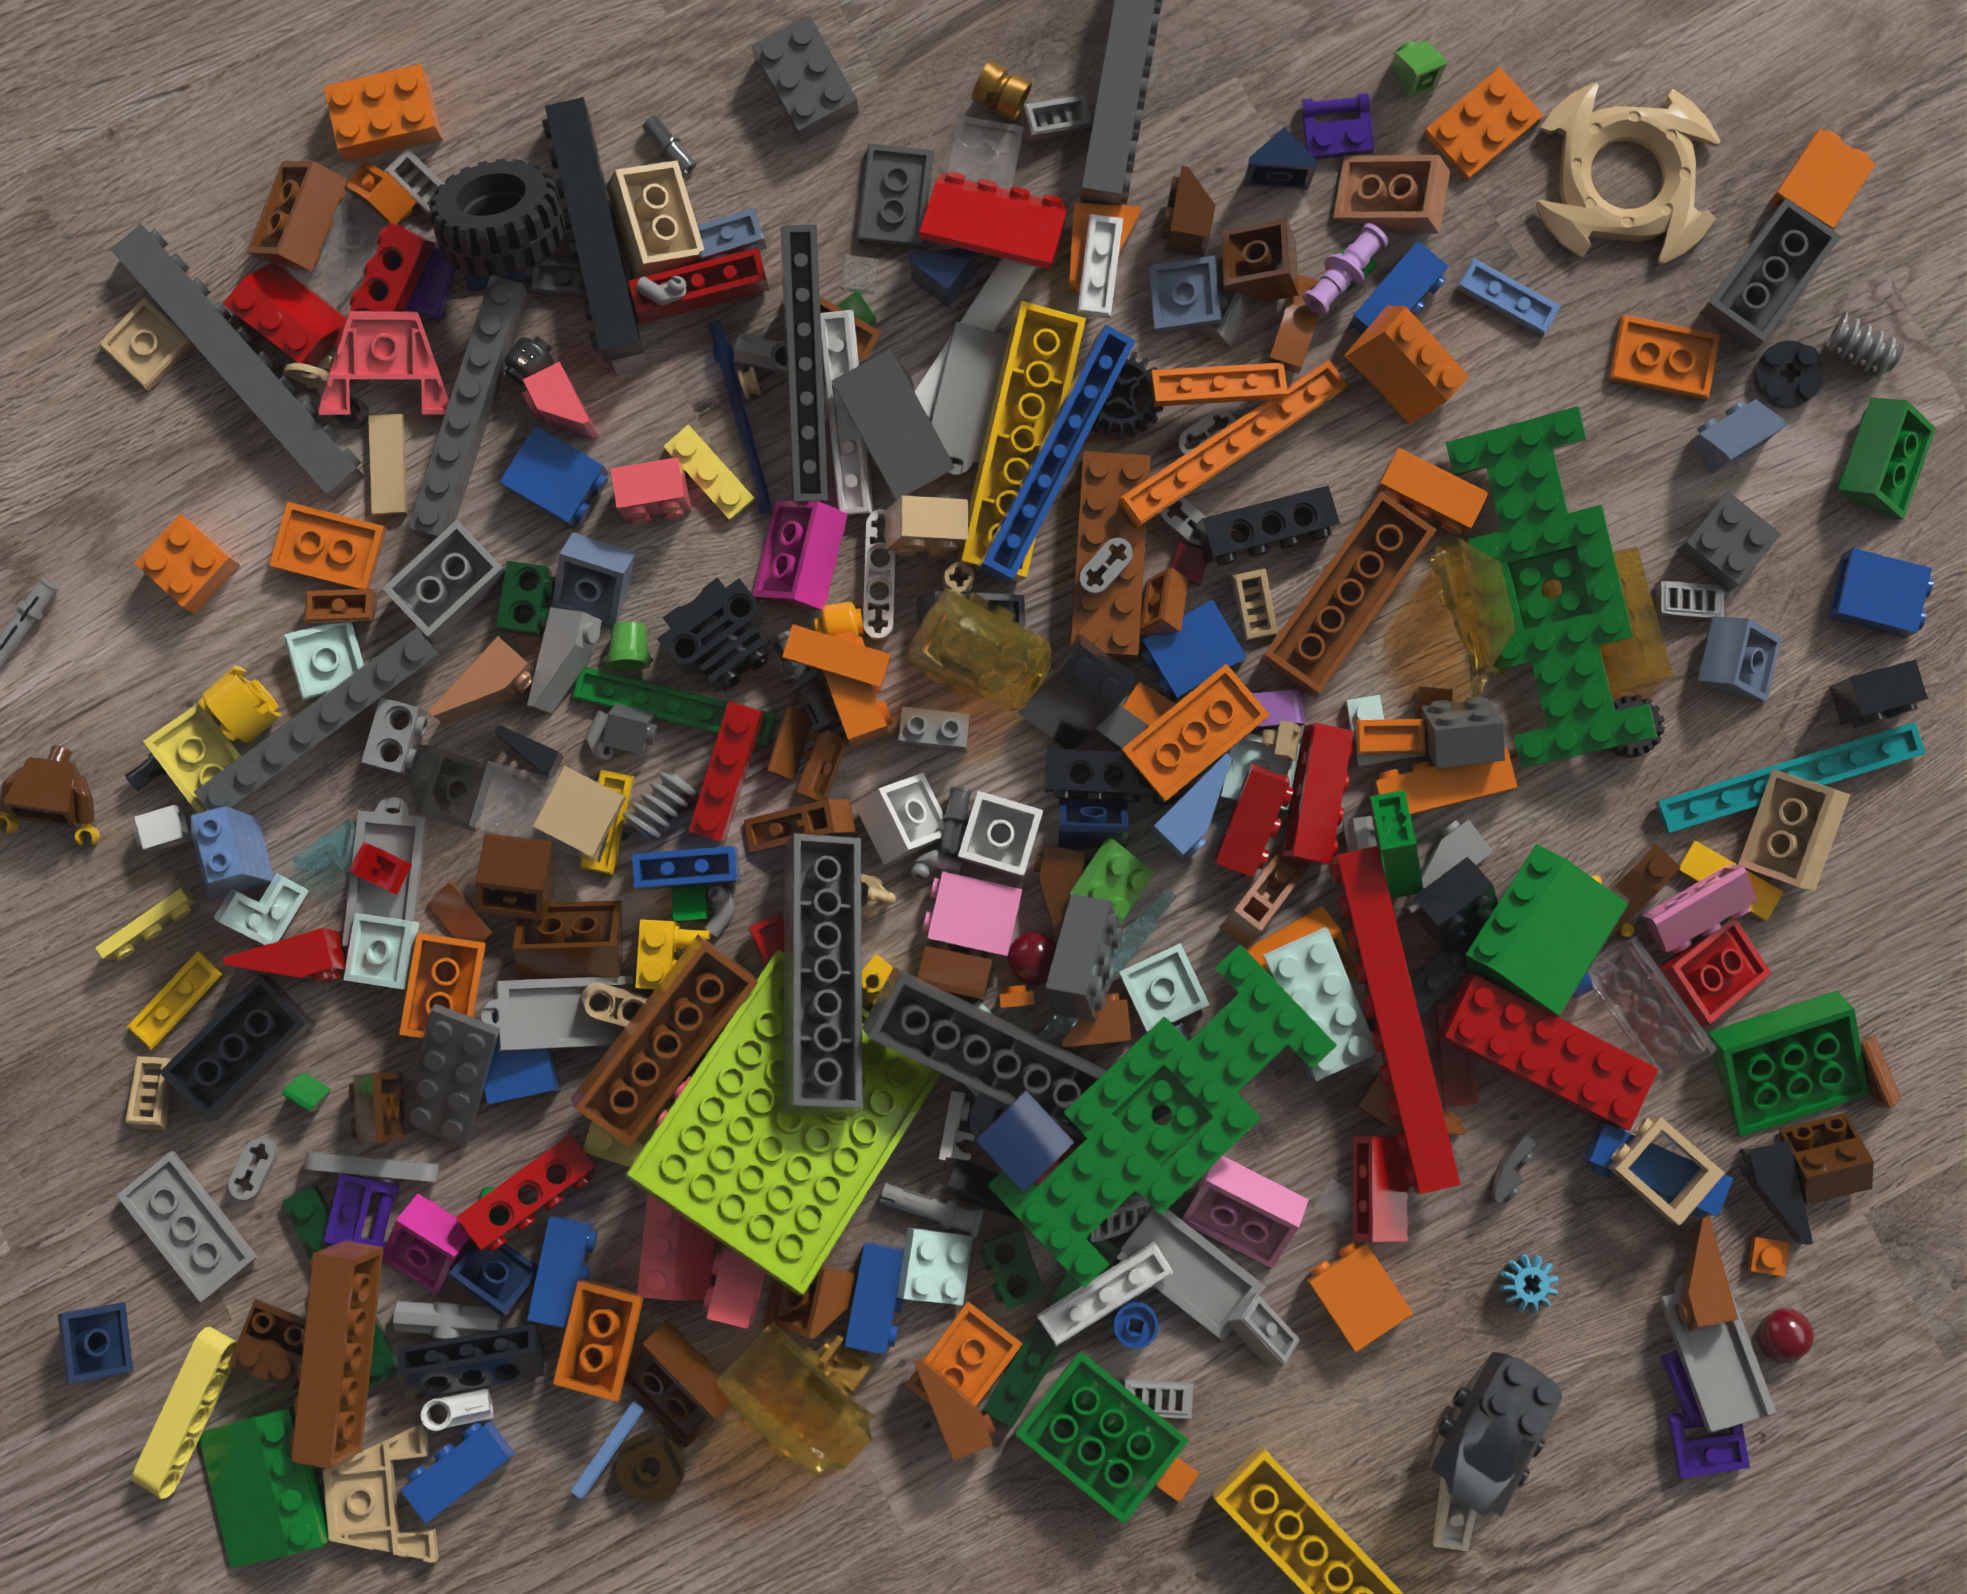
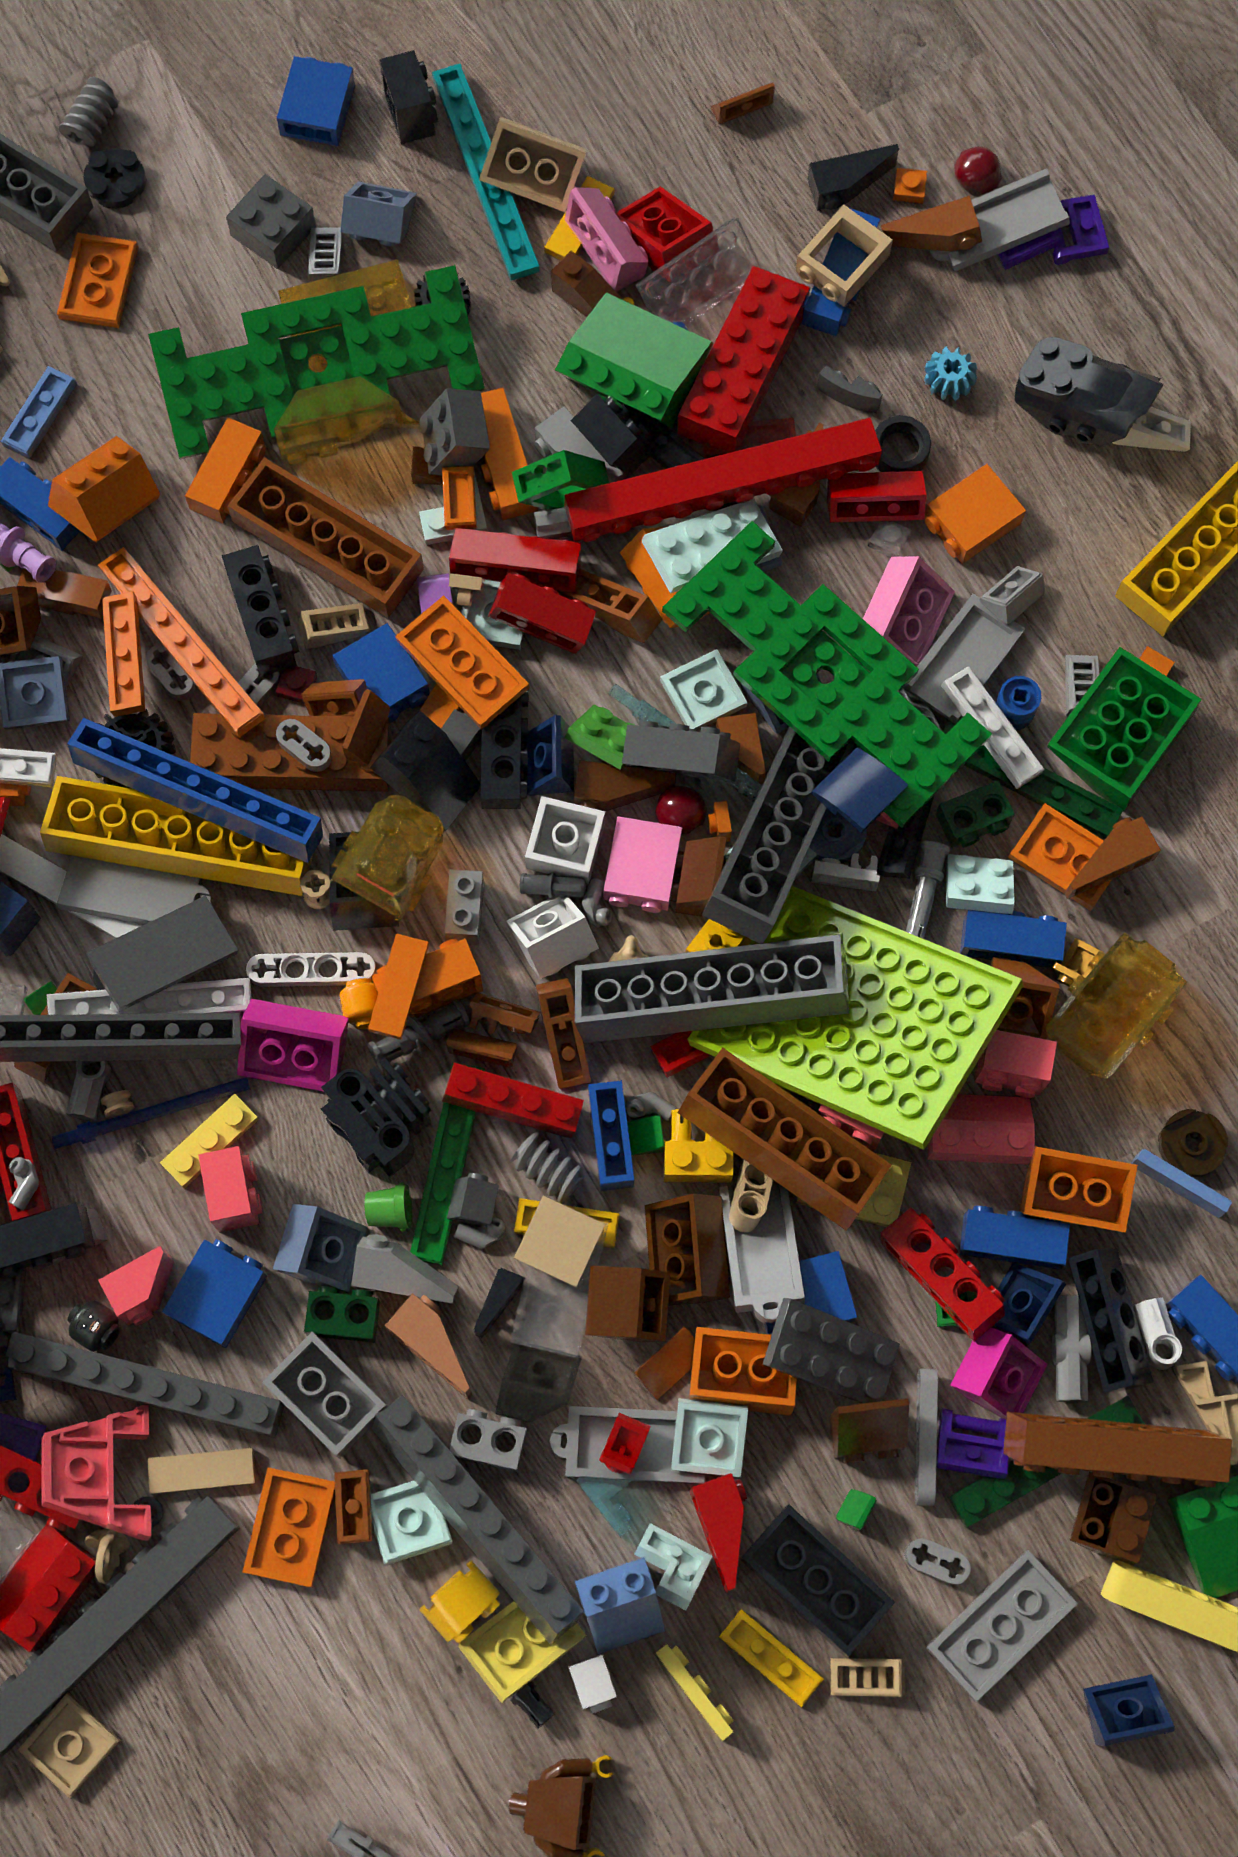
camera: 95 degrees left, 10 degrees down
orange brick [134,513,240,614] -> none
reddish brown slope [623,1320,740,1448] -> none
tan brick [885,496,968,558] -> none
medium blue slope [1150,753,1231,860] -> none
sand blue slope [1691,399,1787,475] -> none
green slope [1708,991,1869,1137] -> none
reddish brown slope [1779,1113,1874,1205] -> none
green slope [1838,397,1936,520] -> none
none -> dark orange slope [342,689,390,765]
none -> black tyre [875,415,932,472]

